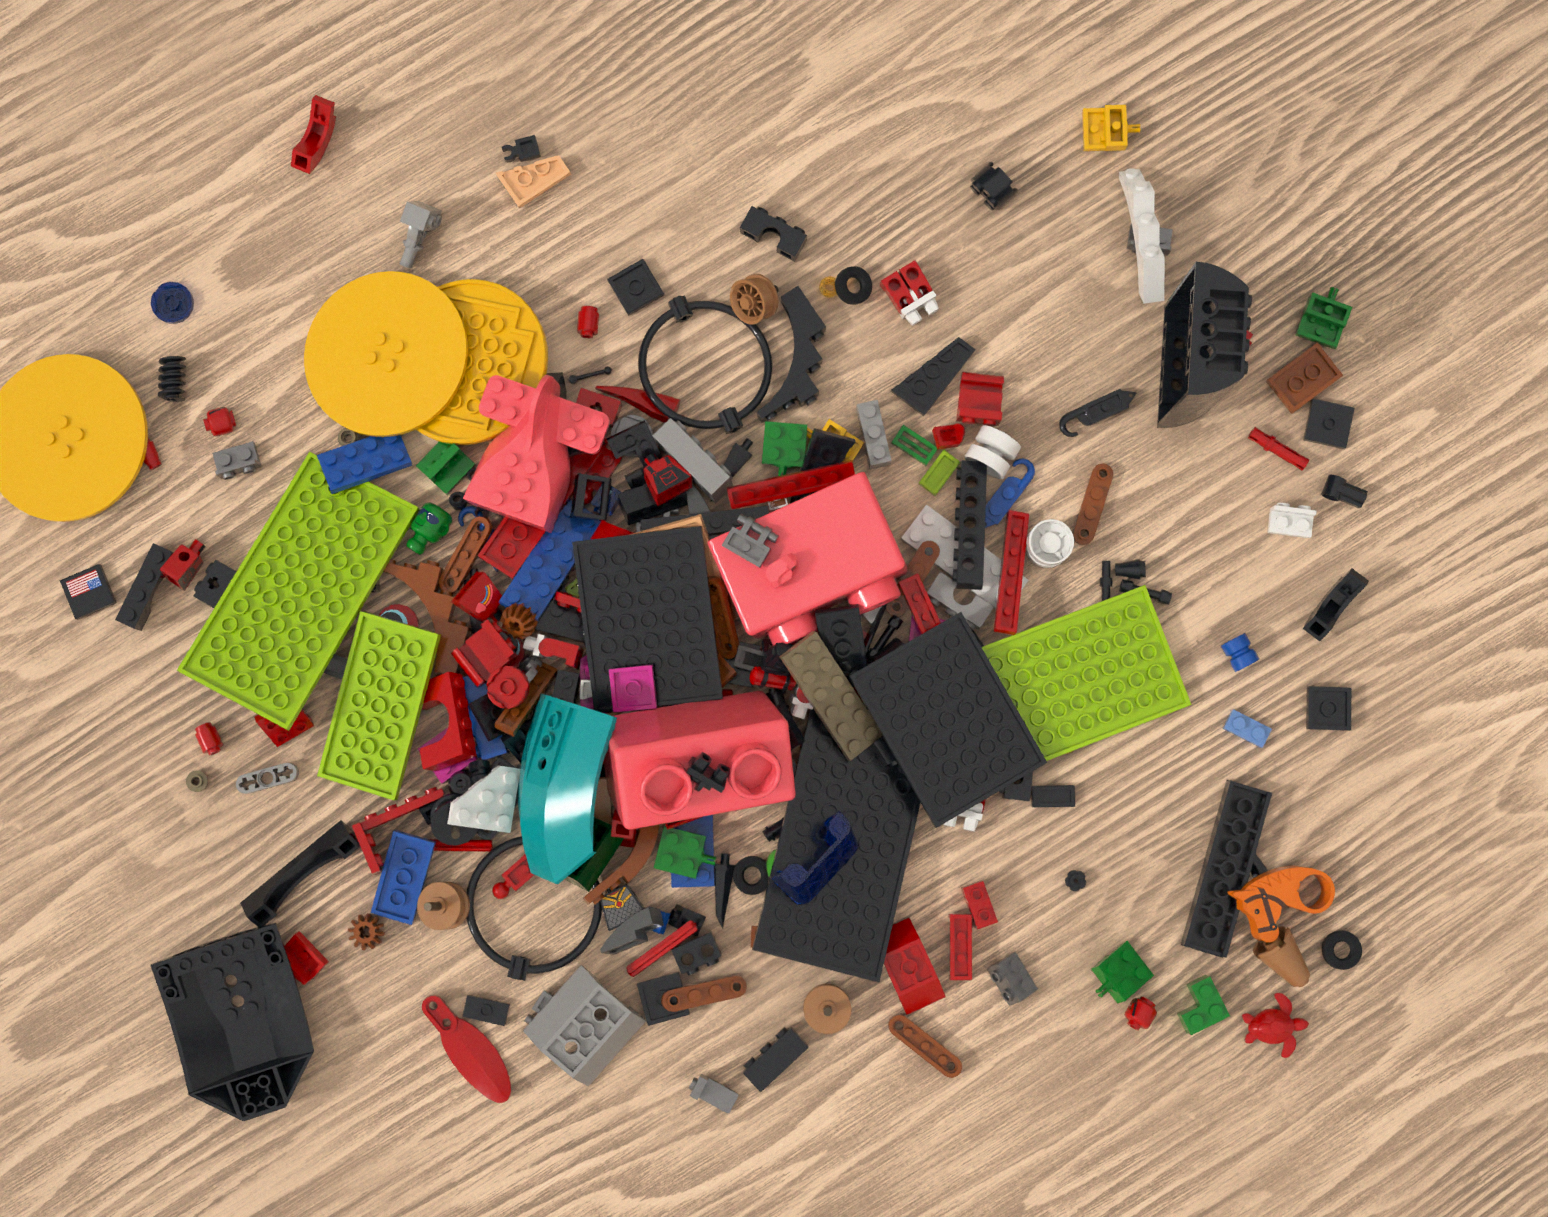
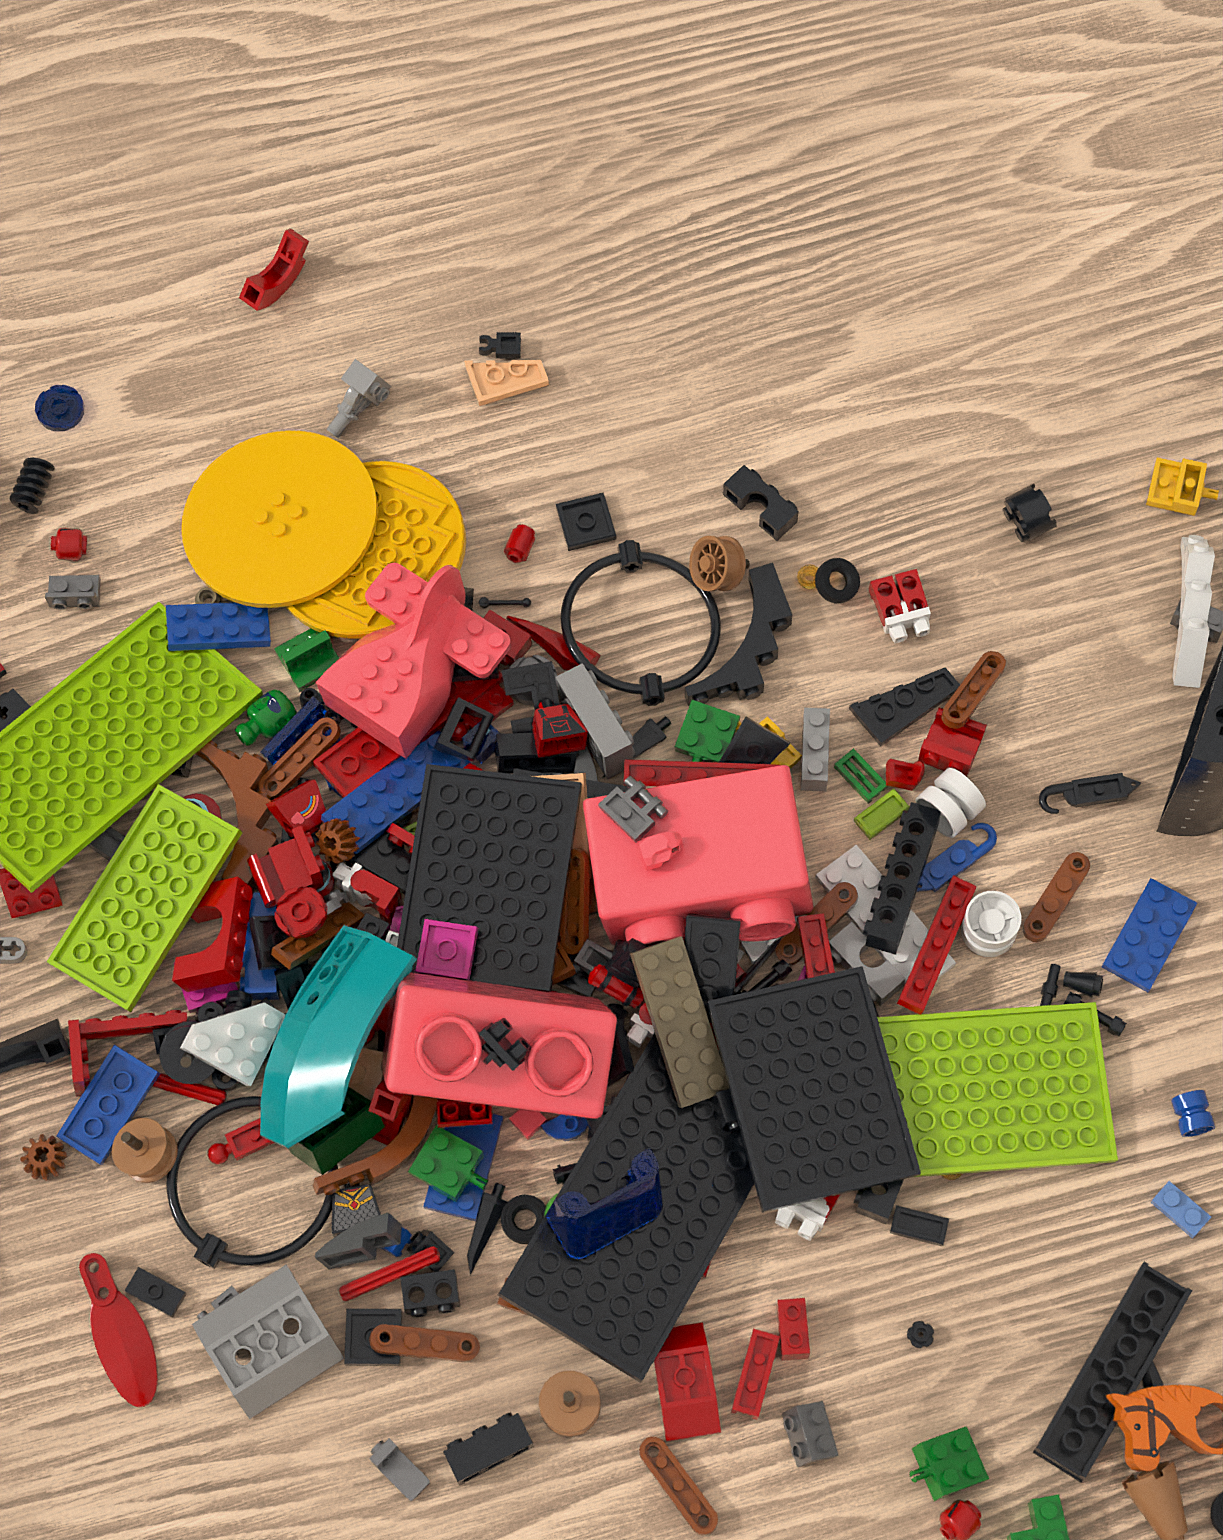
camera: 15 degrees right, 15 degrees down
none -> clear blue plate [260,697,327,765]
none -> dark orange plate [941,651,1006,729]
none -> blue plate [1102,878,1197,993]

